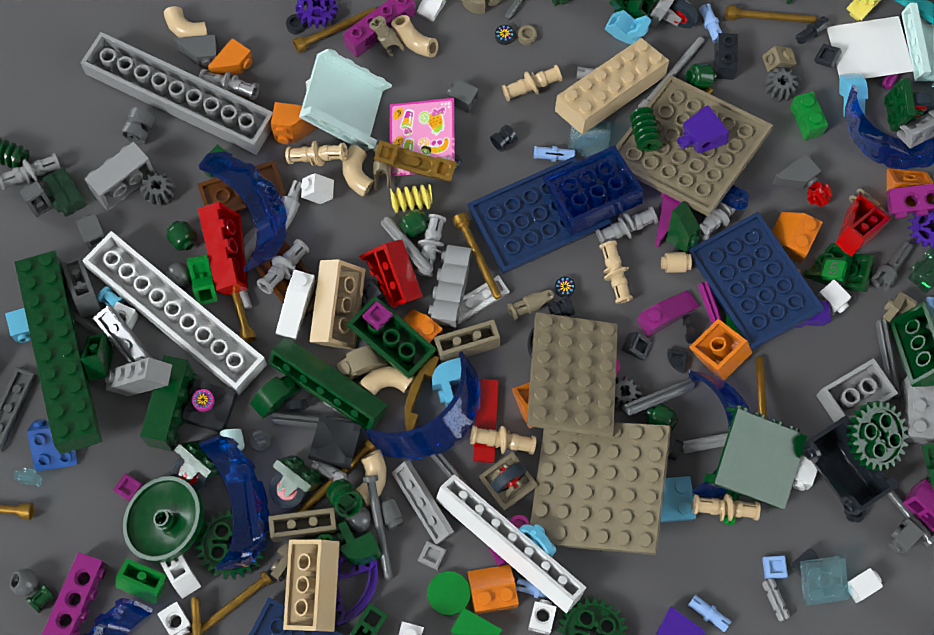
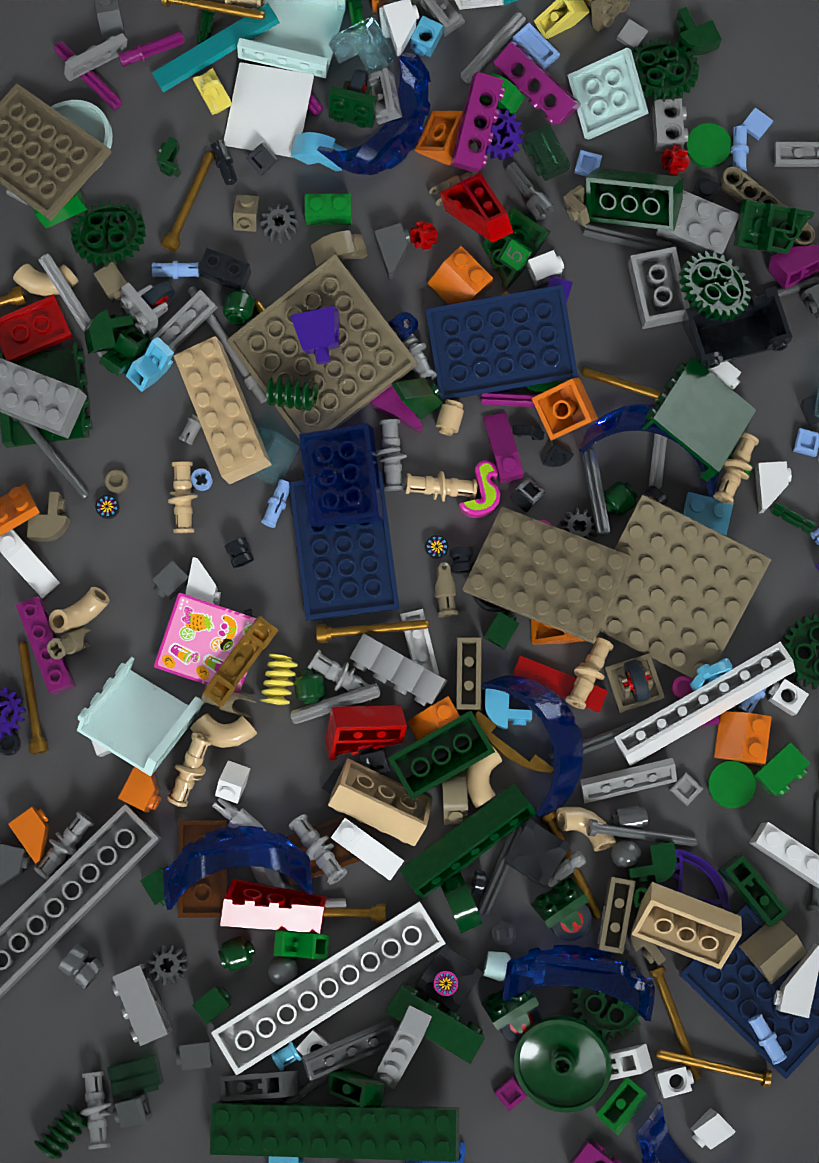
camera: 70 degrees left, 10 degrees up
dark green wheel [326,479,363,518] -> none
magenta tile [363,301,392,331] -> none
none -> light grey plate [152,289,218,352]
none -> white slope [186,557,221,606]
none -> light blue bush [191,468,213,491]
none -> dark green brick [192,986,232,1024]
none -> dark tan brick [311,230,368,267]
none -> dark pink animal [459,460,501,518]
none -> dark green brick [484,611,520,650]
none -> white slope [755,461,792,513]
none -> dark green axle [771,502,816,534]

